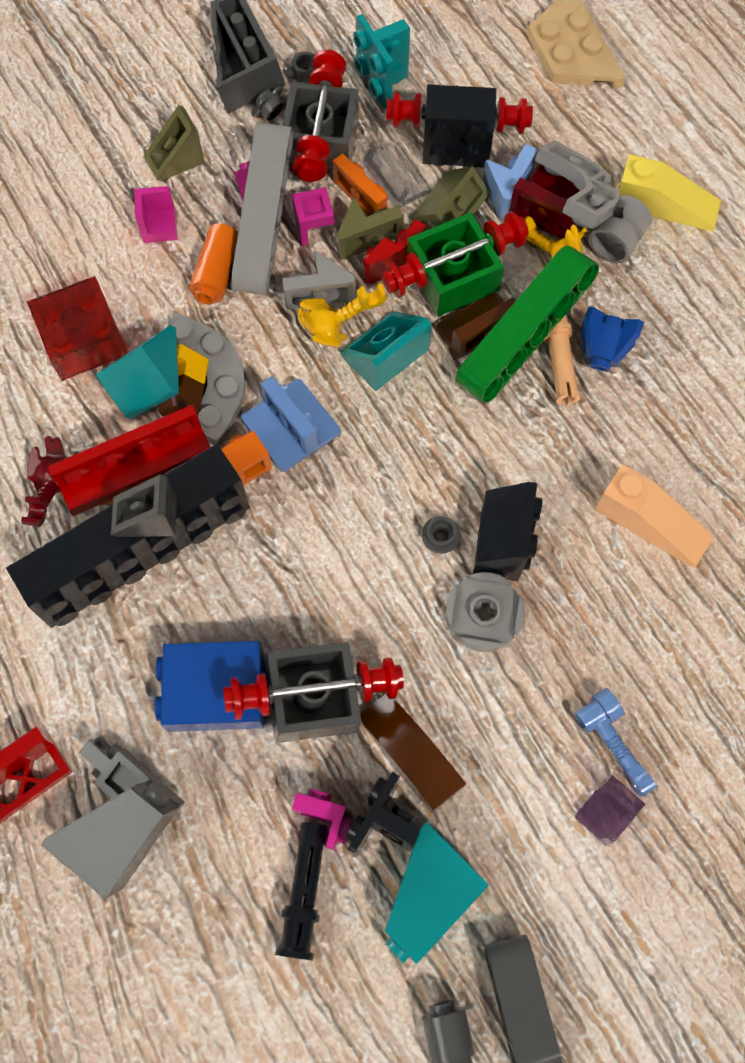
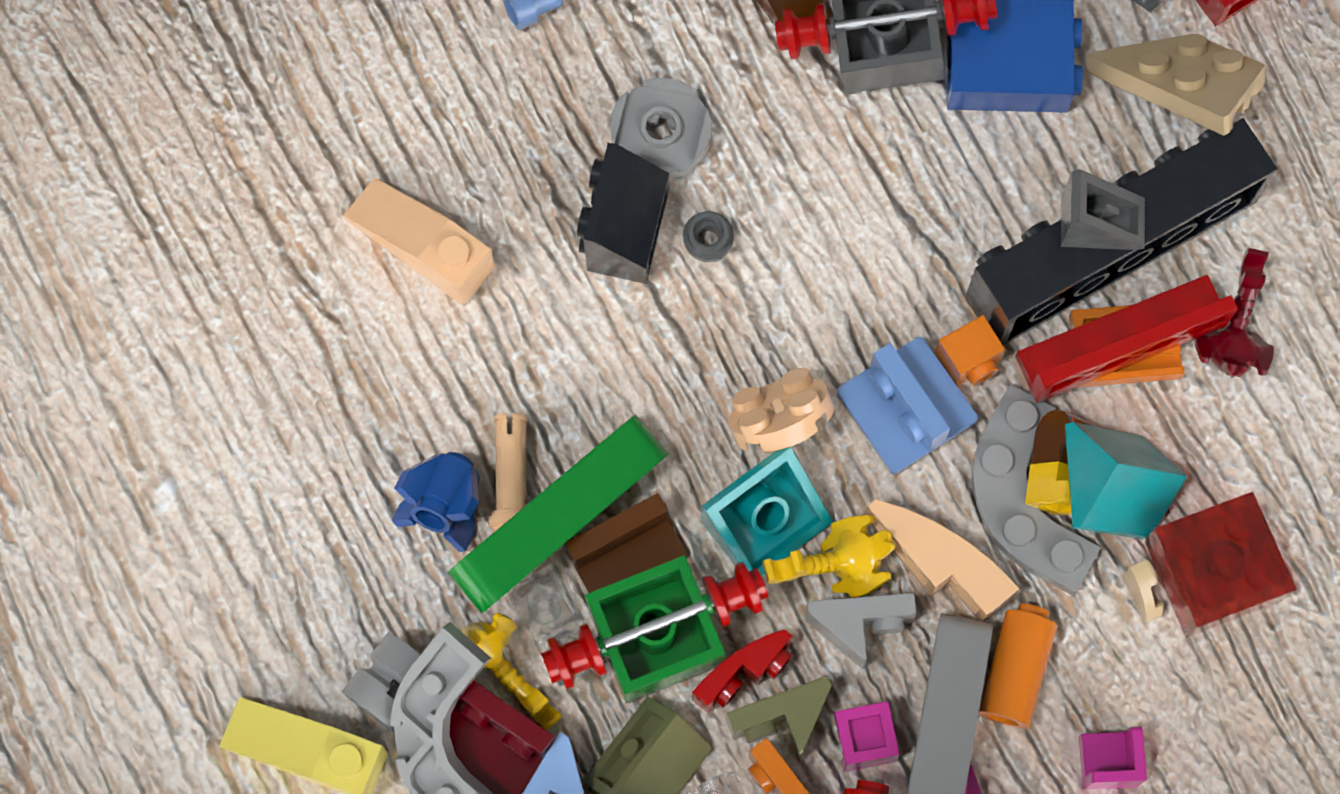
camera: 175 degrees left, 5 degrees up
none -> light nougat plate [728,368,834,452]
none -> light nougat slope [864,499,1020,622]
none -> tan wing [1086,34,1265,136]
none -> tan tile [1122,559,1164,624]

